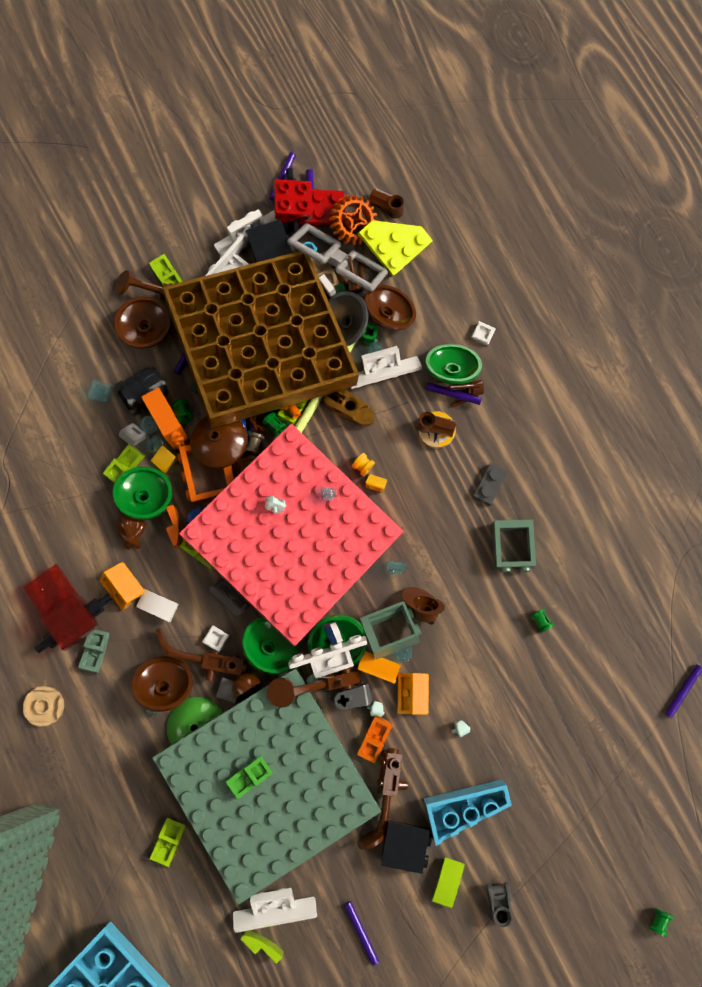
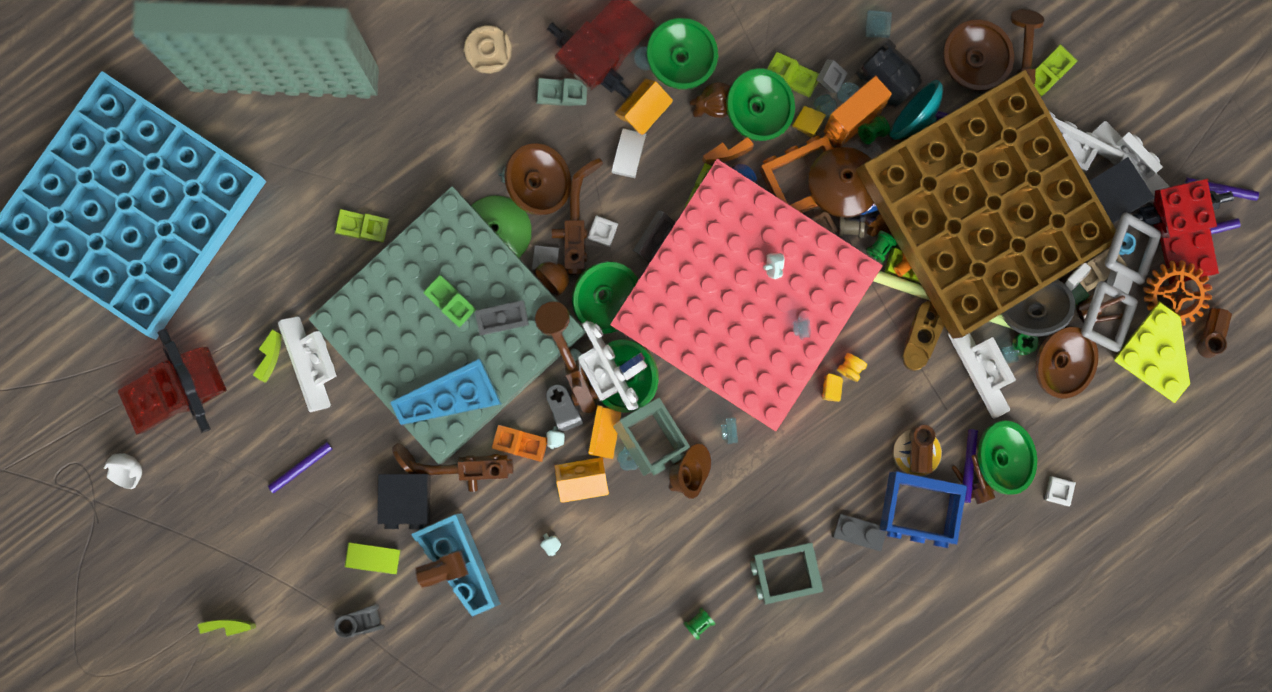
camera: 80 degrees right, 5 degrees up
none -> dark azure wing [390,359,502,425]
none -> reddish brown piece [415,551,469,588]
none -> dark grey plate [475,300,529,336]
none -> clear light blue plate [634,46,651,70]
none -> green dish [647,18,718,89]
none -> blue window [879,472,967,548]
none -> teal dish [889,80,943,140]

